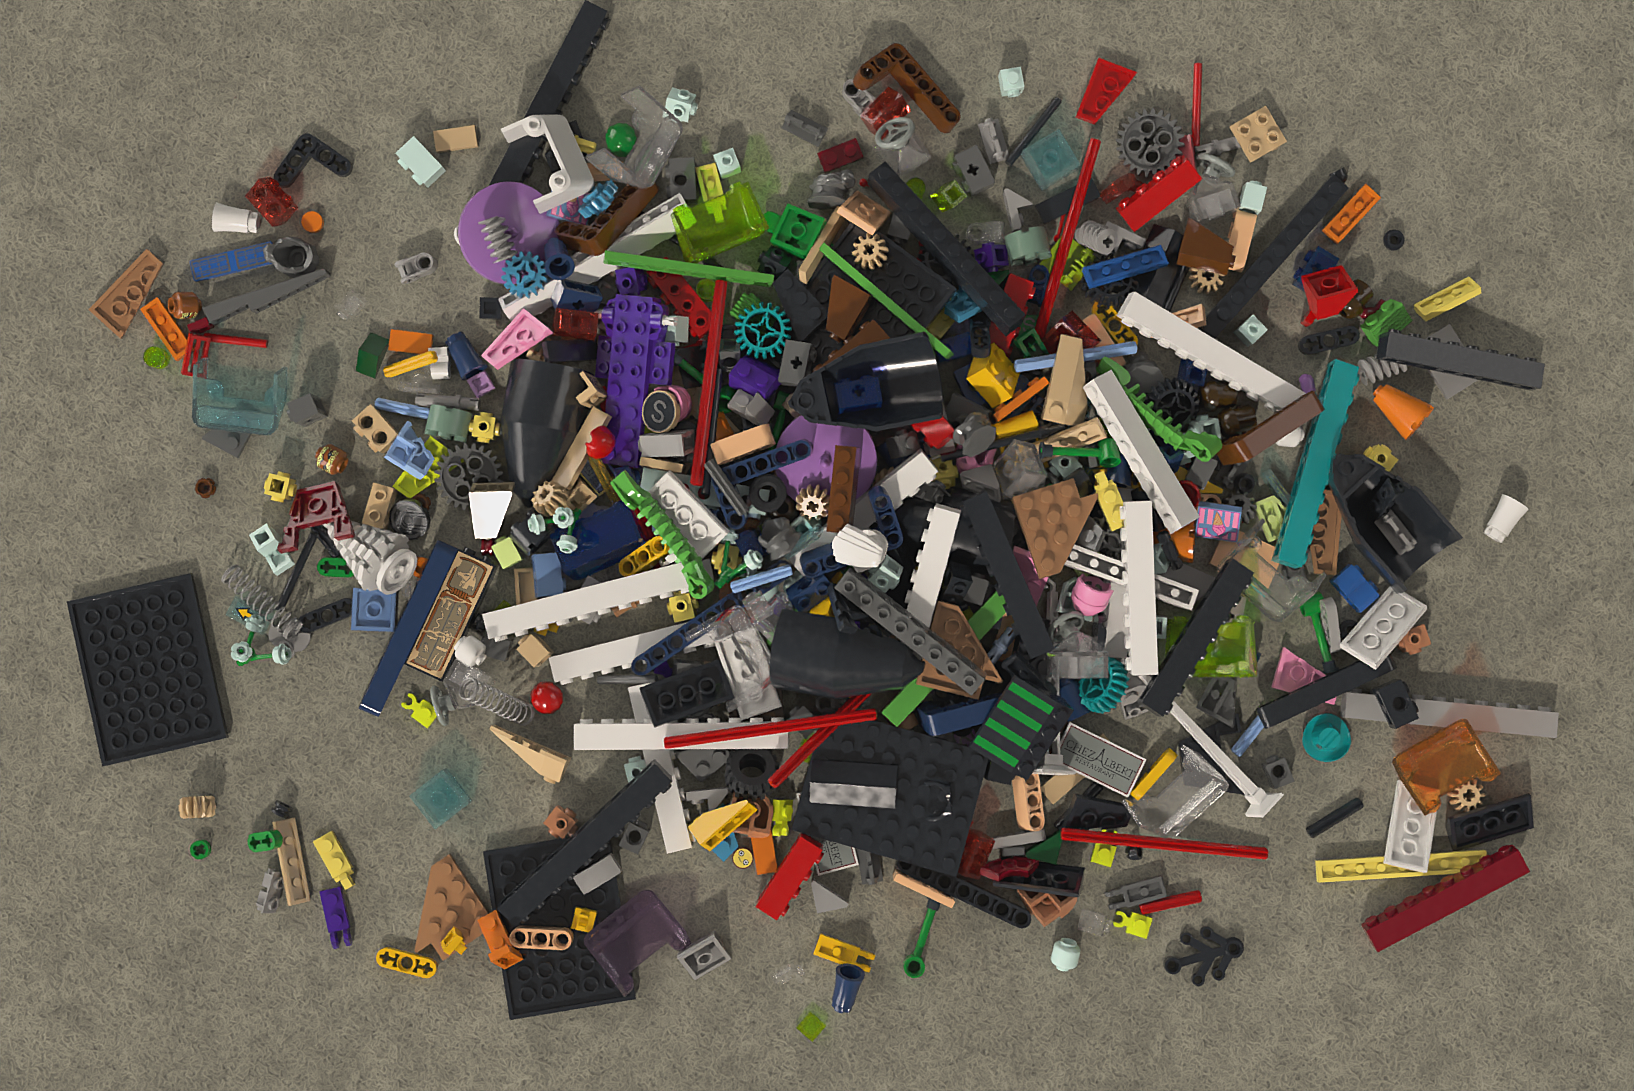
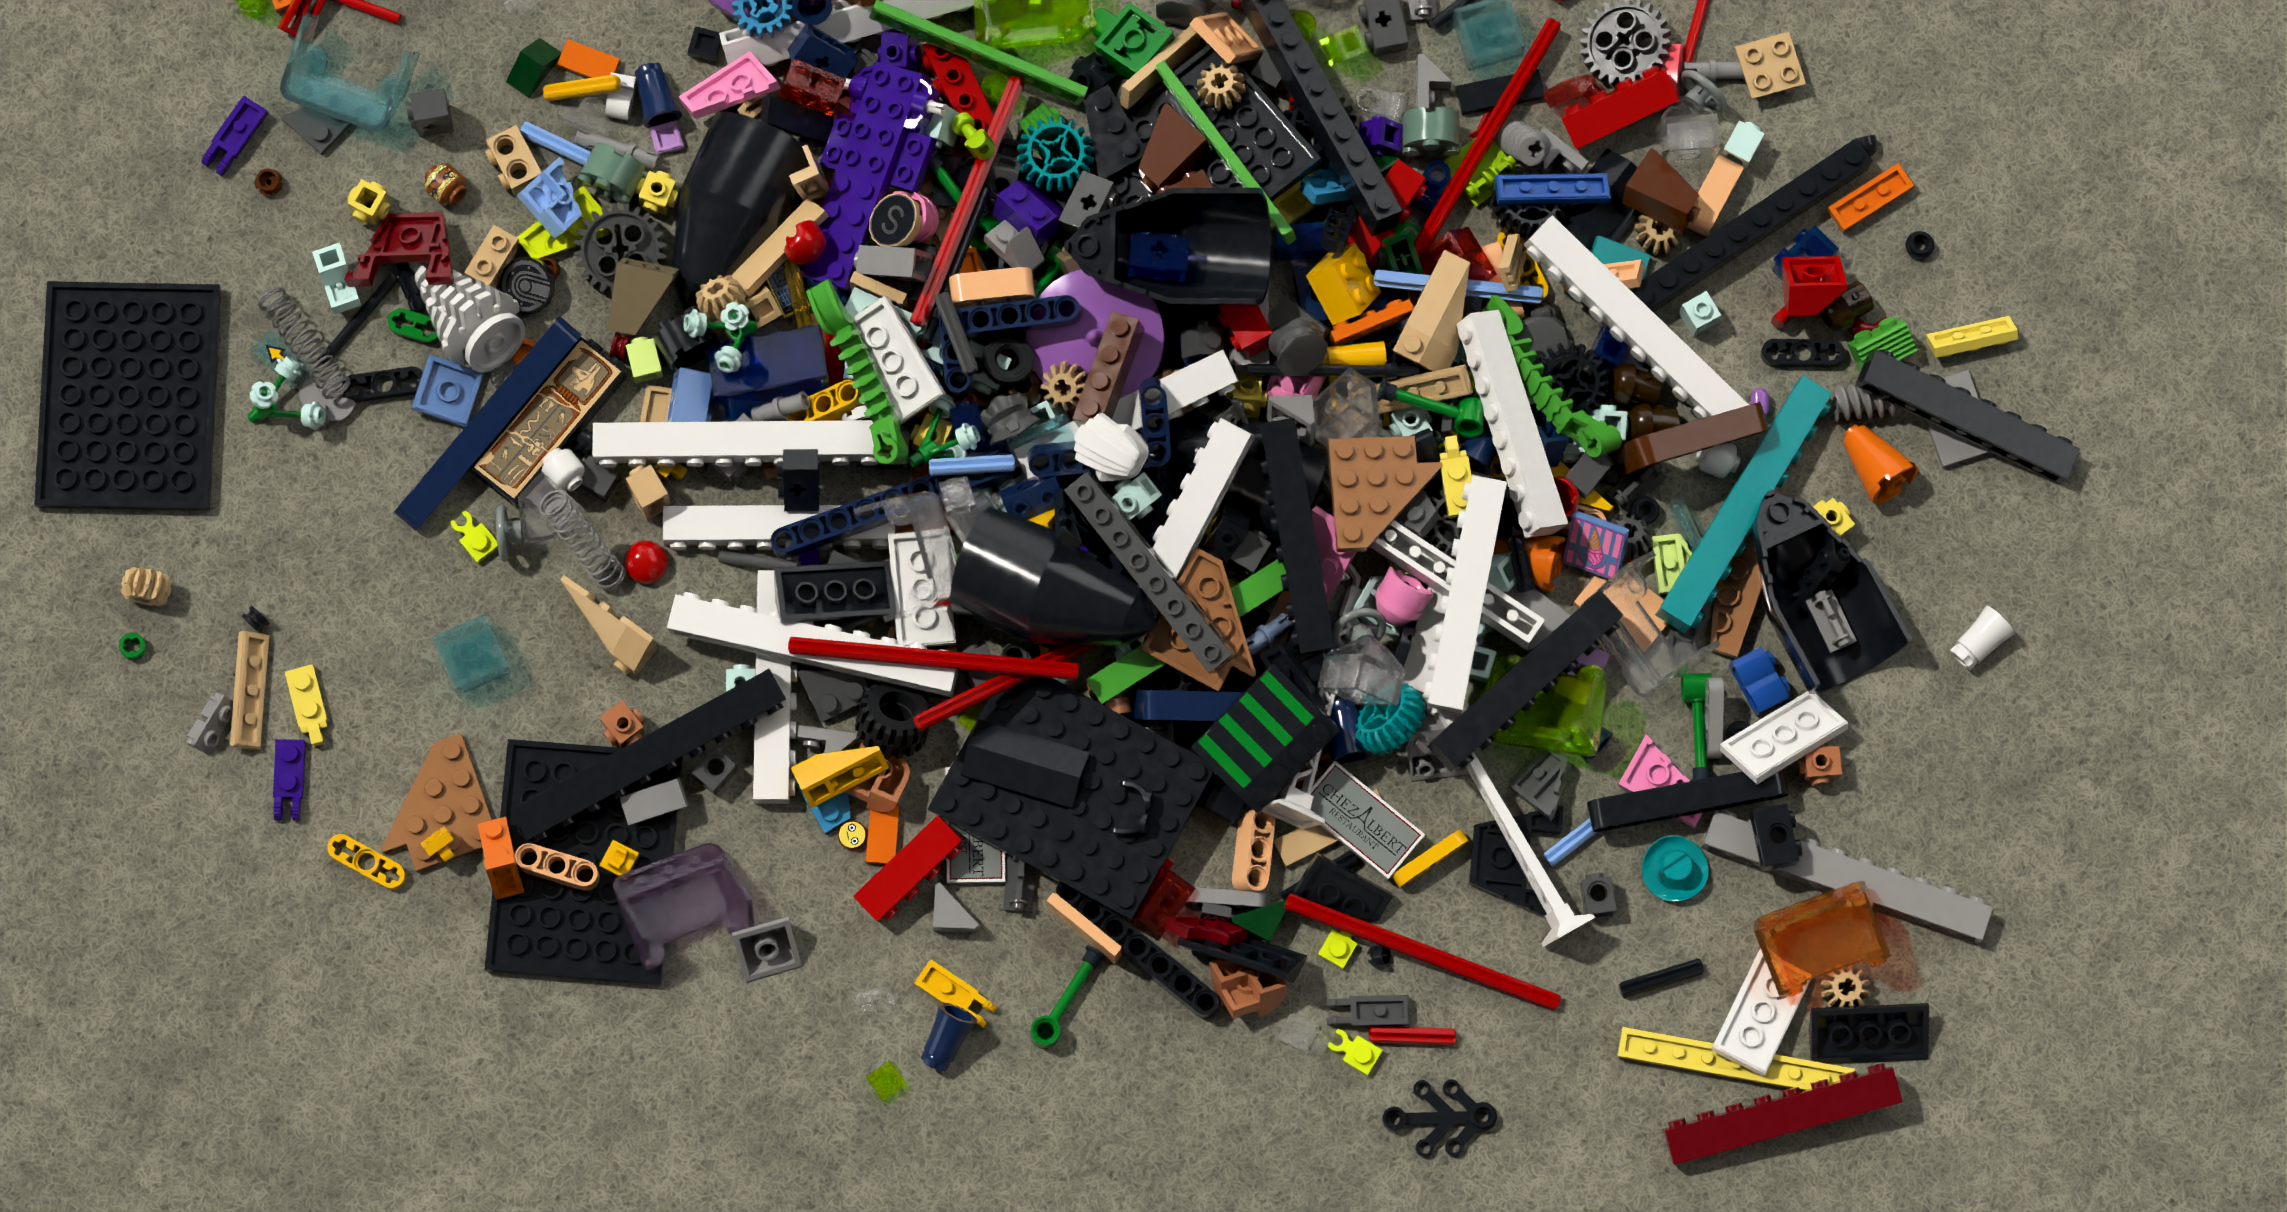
camera: 10 degrees right, 10 degrees down
green beam [247,829,283,852] -> none
light yellow brick [667,591,699,623] -> none
neon yellow plate [772,799,793,836] -> none
light aqua head [1051,938,1081,972] -> none
clear windscreen [1122,745,1229,838] -> none
none -> dark purple hinge [201,96,268,176]
none -> light grey pin [751,391,810,421]
none -> black brick [777,449,820,511]
none -> lime leg [951,112,995,160]
none -> tan tile [1498,234,1526,292]
none -> teal tile [1591,236,1651,280]

